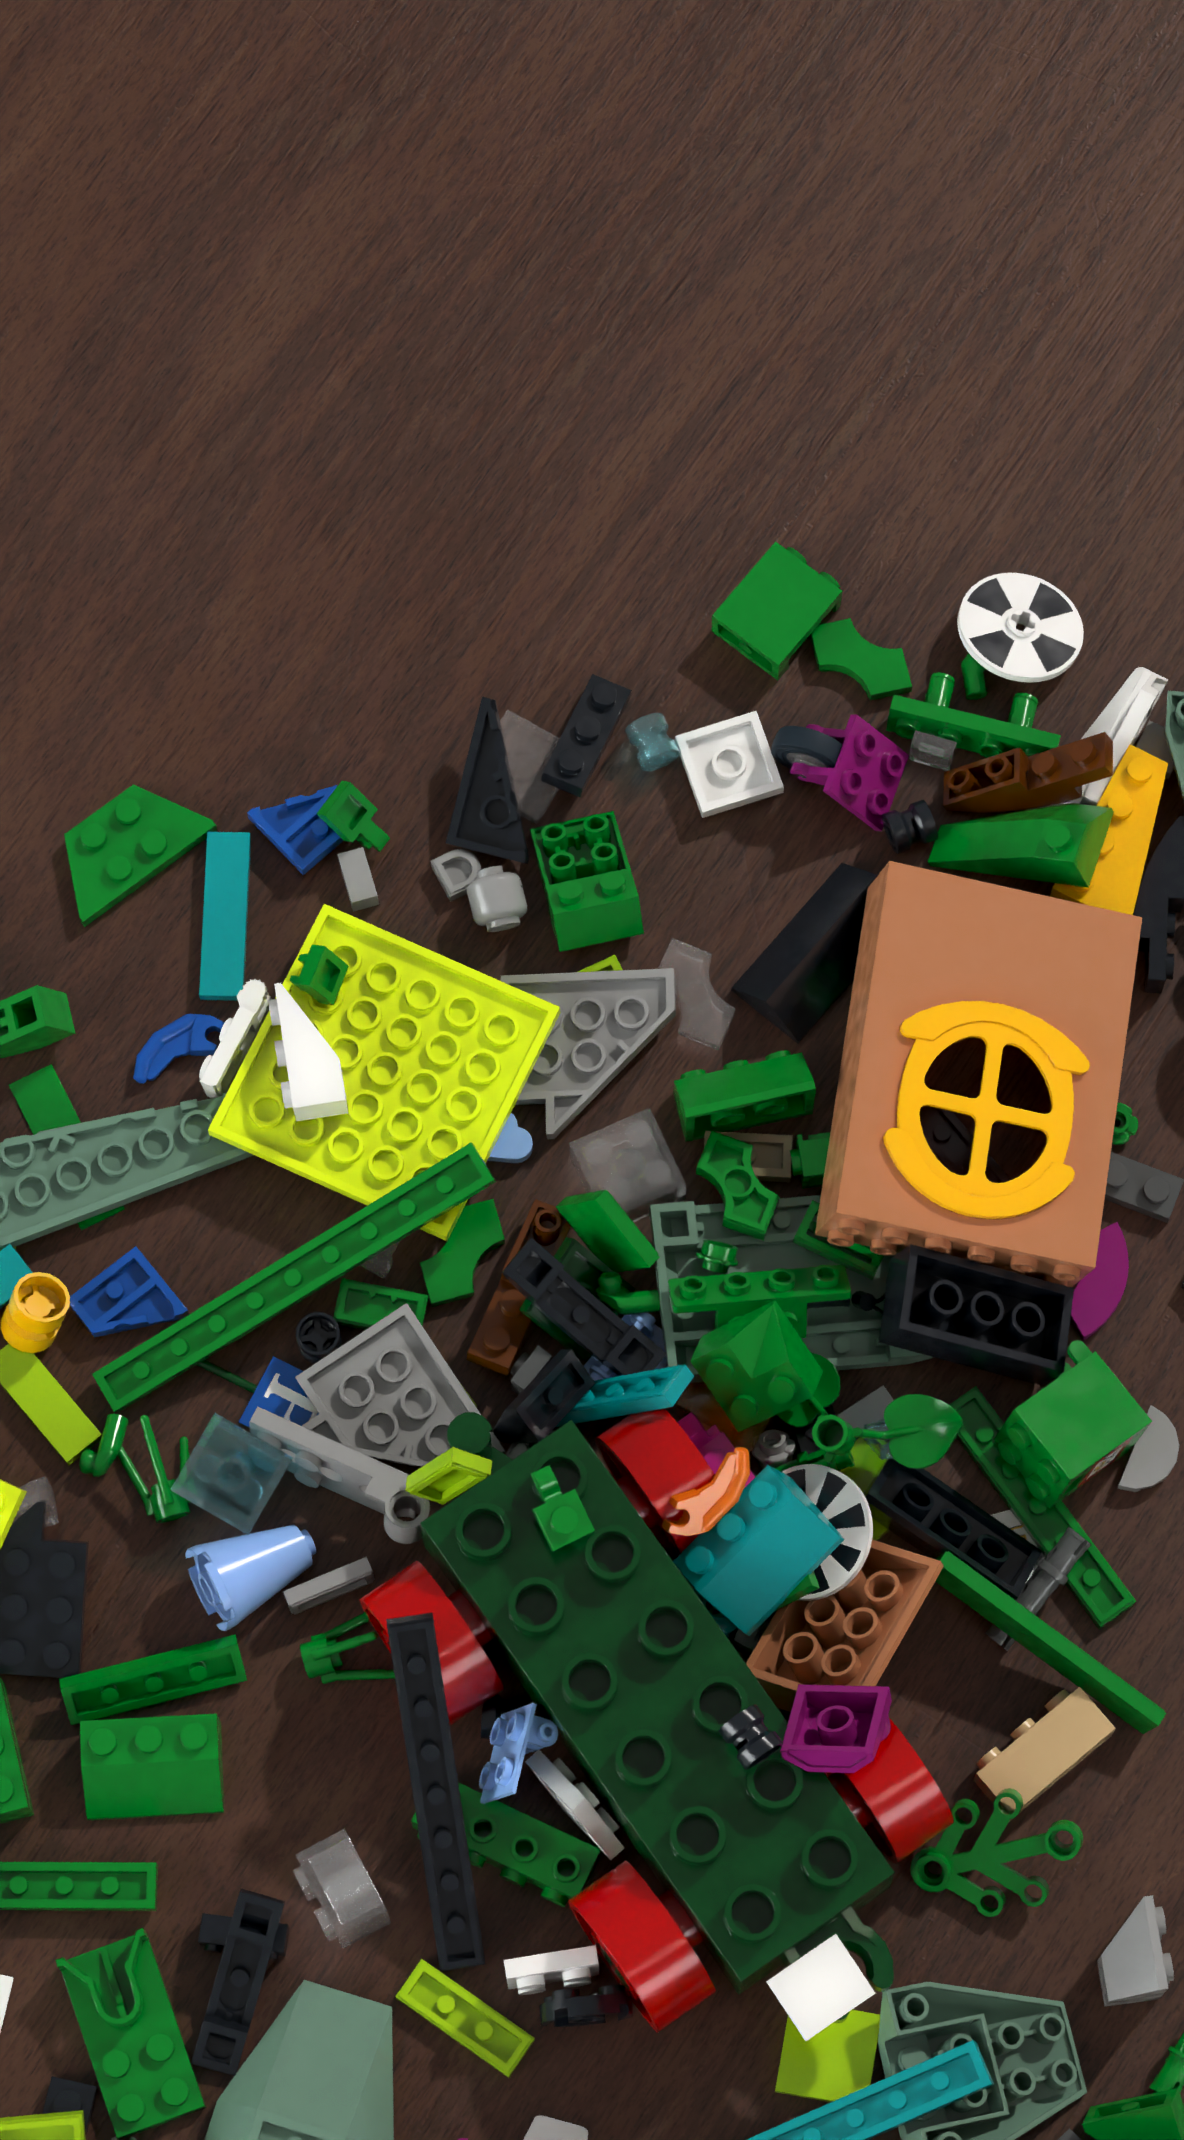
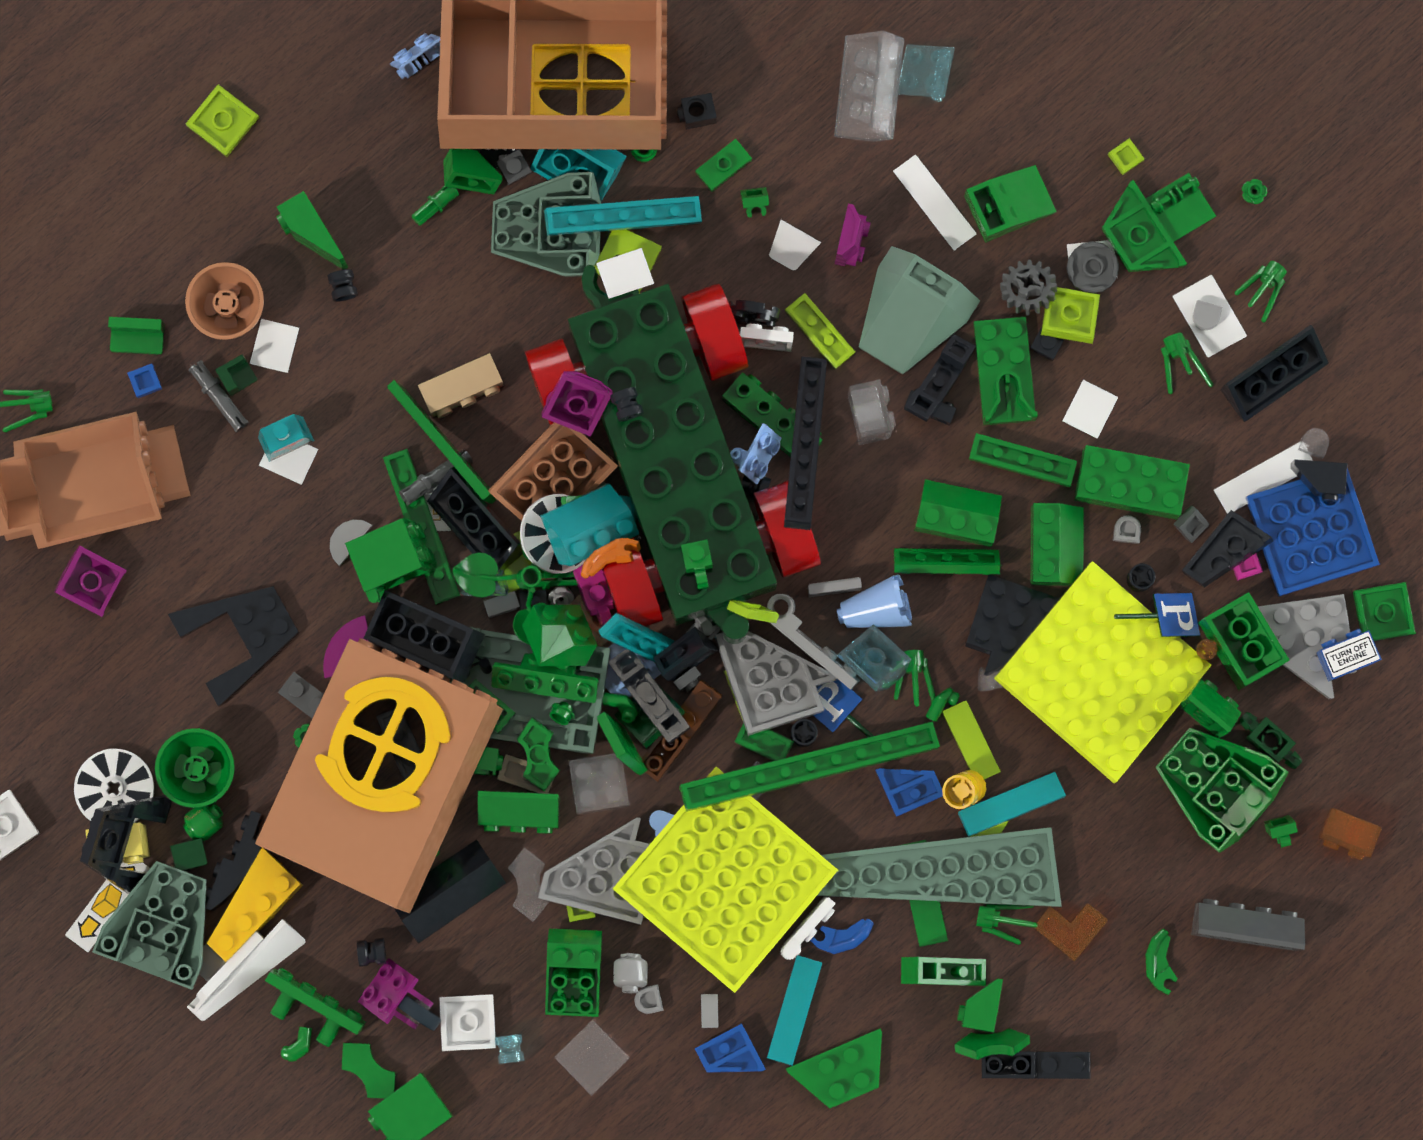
camera: 170 degrees left, 10 degrees up
white slope [268,983,348,1122] -> none
green tile [290,945,349,1005] -> none
green plant [300,1612,395,1684] -> none
green plate [317,781,390,852] -> none
green tile [420,1199,505,1307] -> none
black wing [446,697,529,864] -> none
white plate [525,1750,624,1860] -> none
black plate [541,674,632,797] -> none
clear tile [909,730,957,771] -> none
green plant [910,1788,1083,1917] -> none
green wedge [928,803,1114,888] -> none
reddish brown slope [943,732,1113,812] -> none
white piece [957,573,1084,683] -> none
light grey slope [1097,1895,1174,2007] -> none

